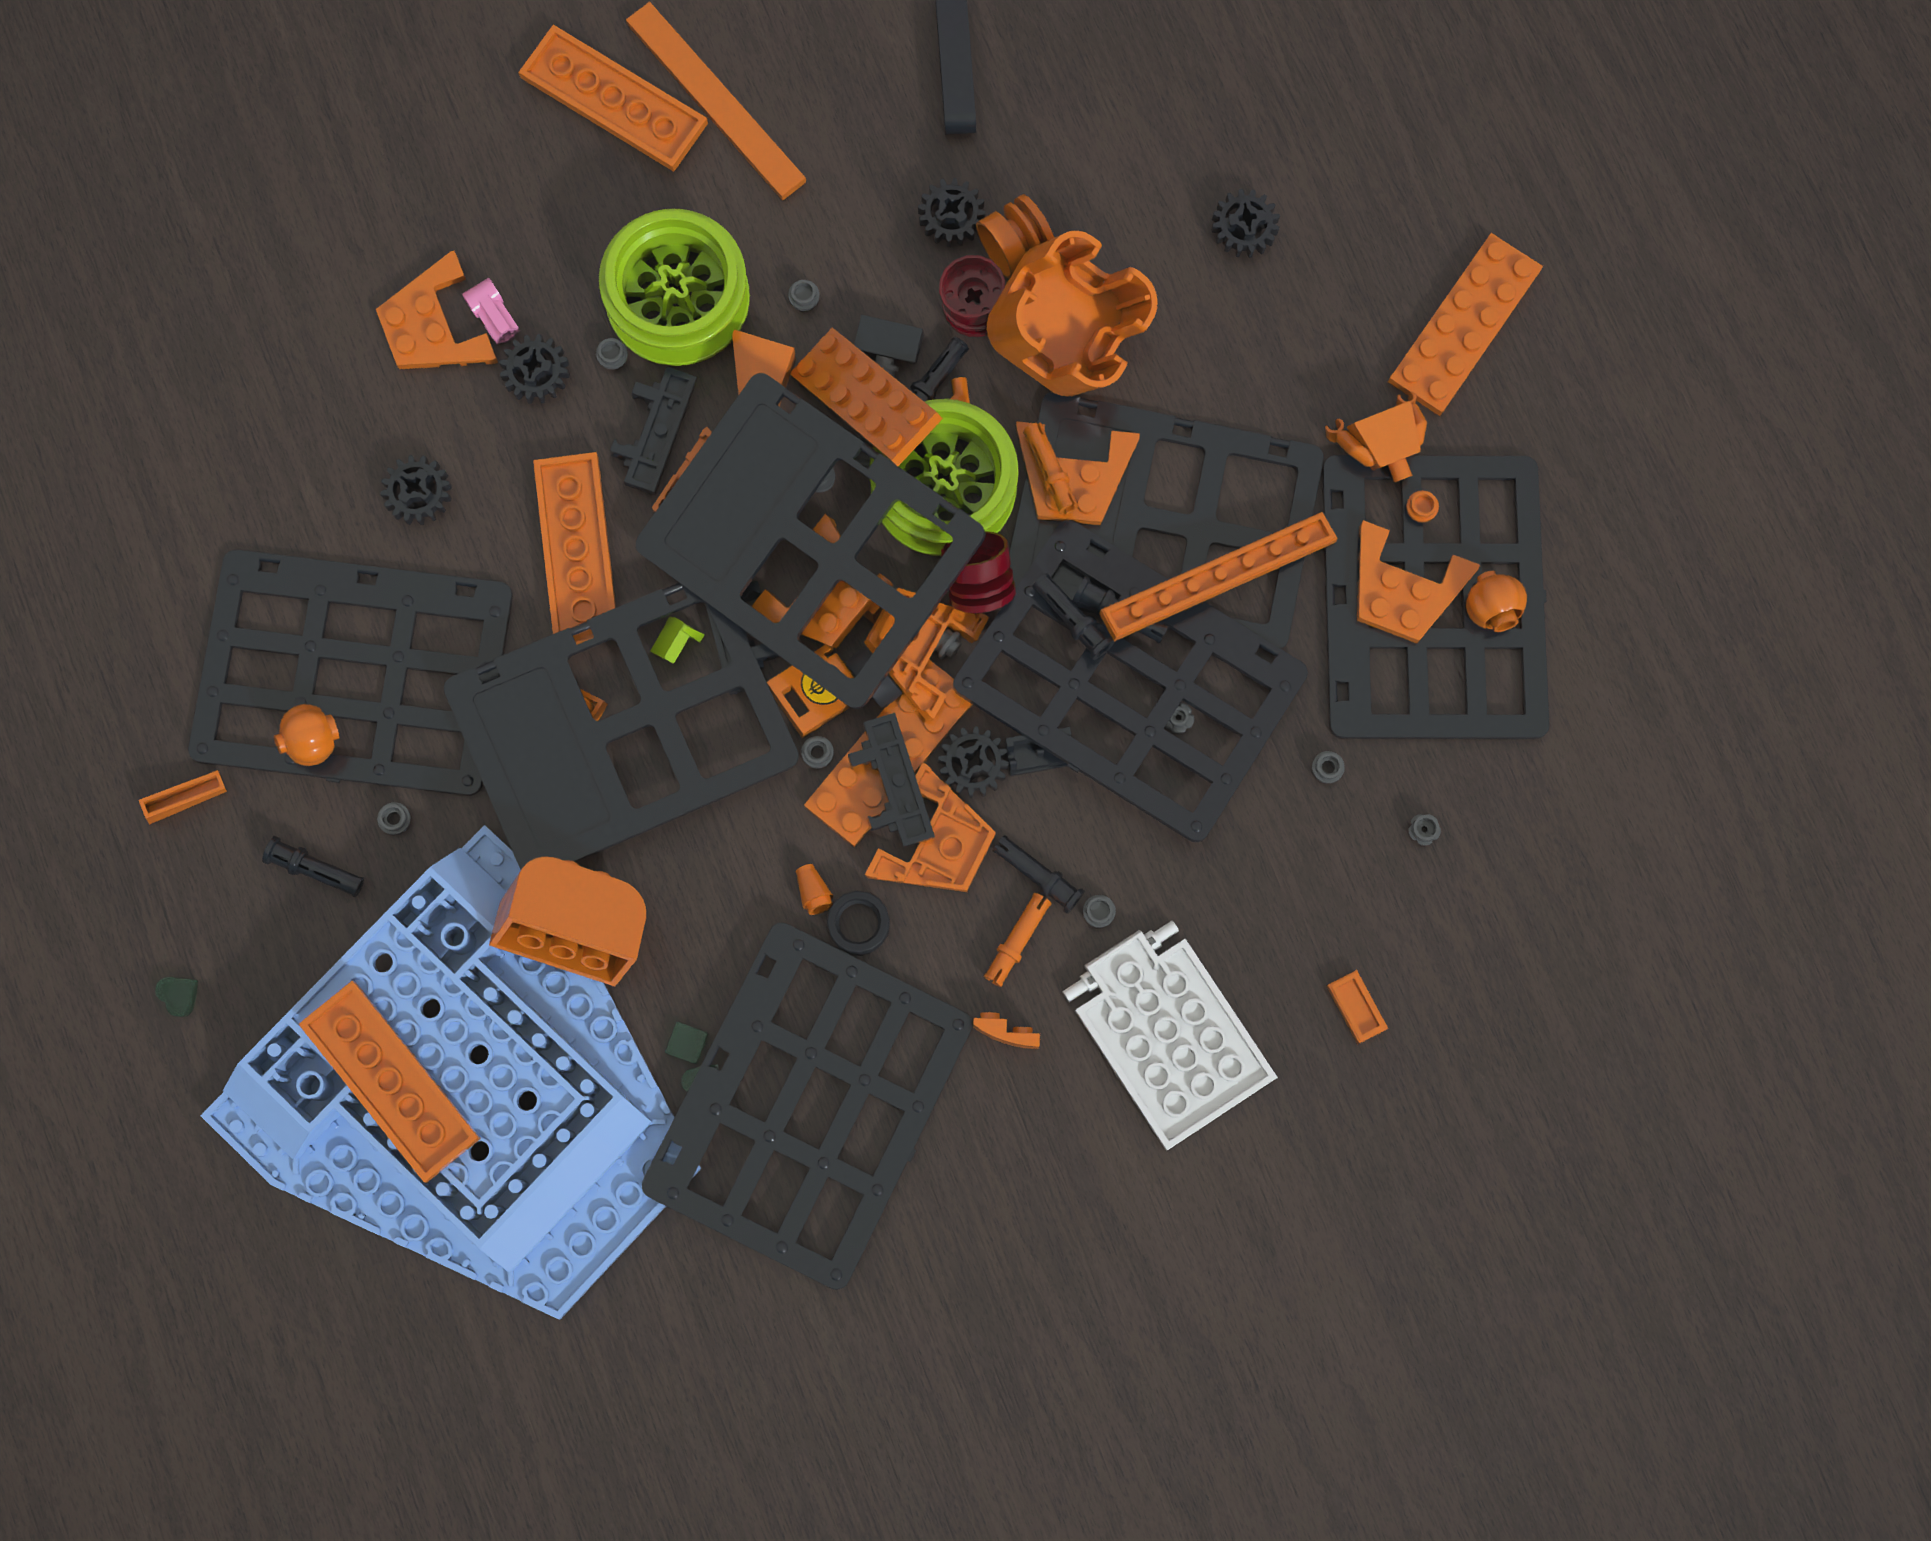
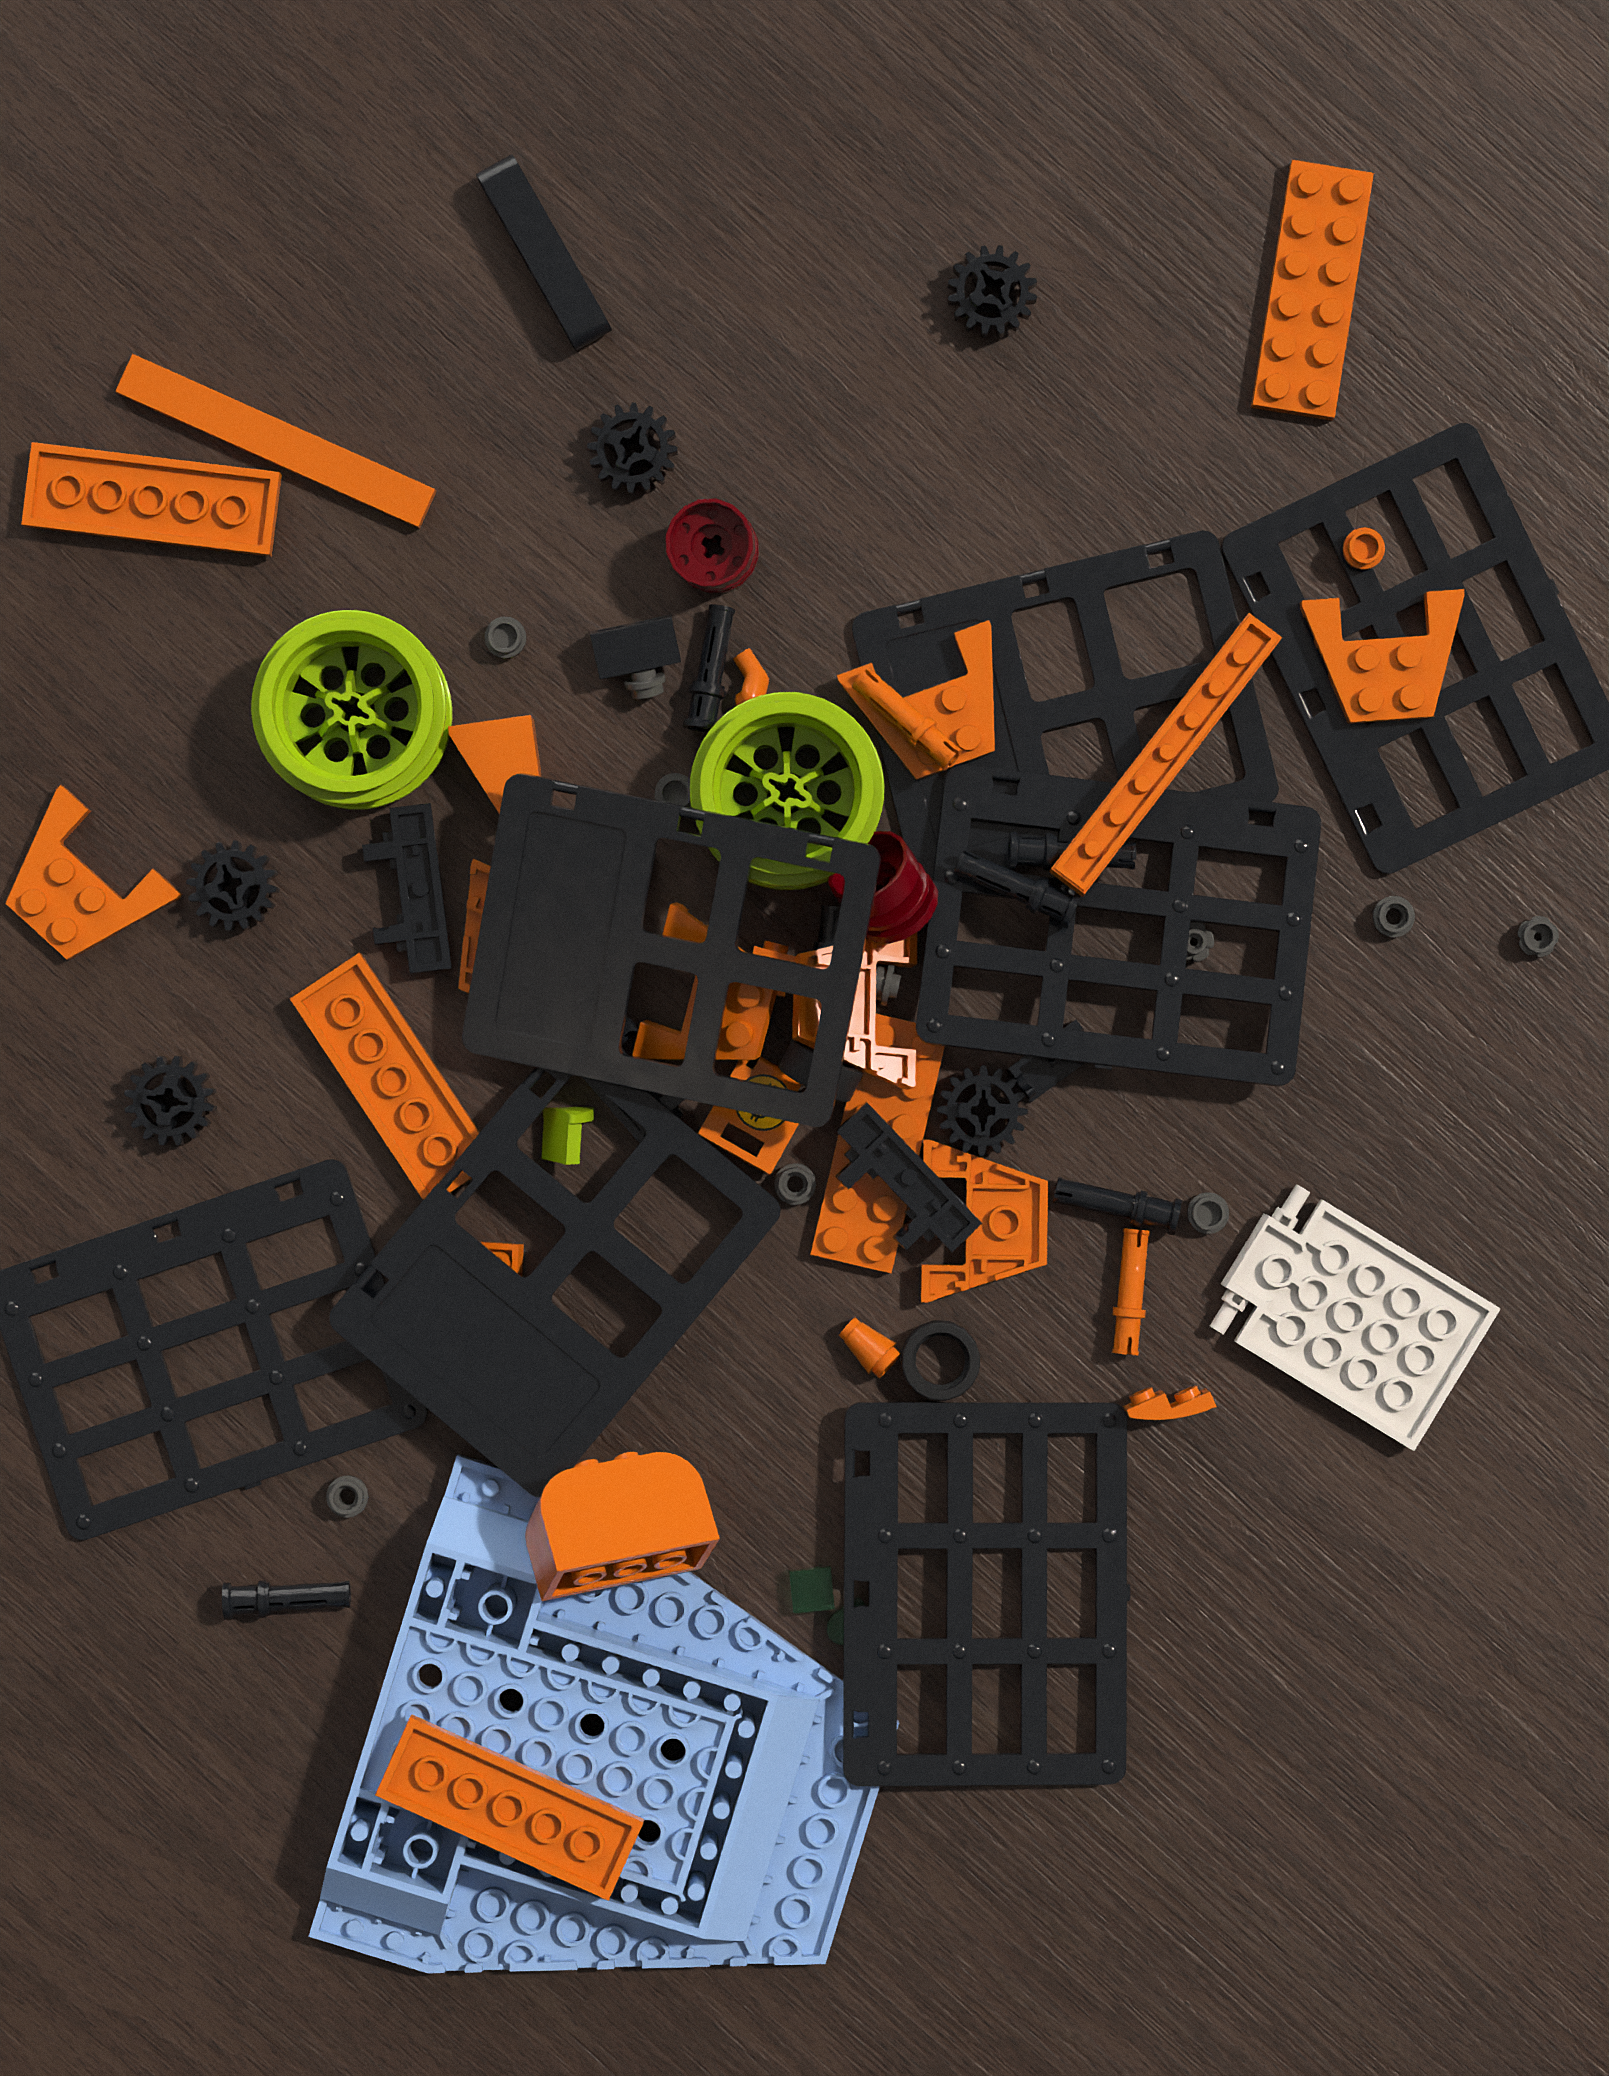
camera: 25 degrees left, 10 degrees up
orange piece [138,770,227,825] -> none
clear green tile [155,977,199,1017] -> none
orange plant [274,704,339,766] -> none
bright pink piece [462,278,520,344] -> none
dark grey plate [596,338,628,370] -> none
orange plate [789,327,943,467] -> none
orange wheel [976,194,1055,279] -> none
orange piece [987,231,1158,396] -> none
orange torso [1325,392,1427,482] -> none
orange tile [1327,970,1388,1044] -> none
orange plant [1466,571,1527,632] -> none

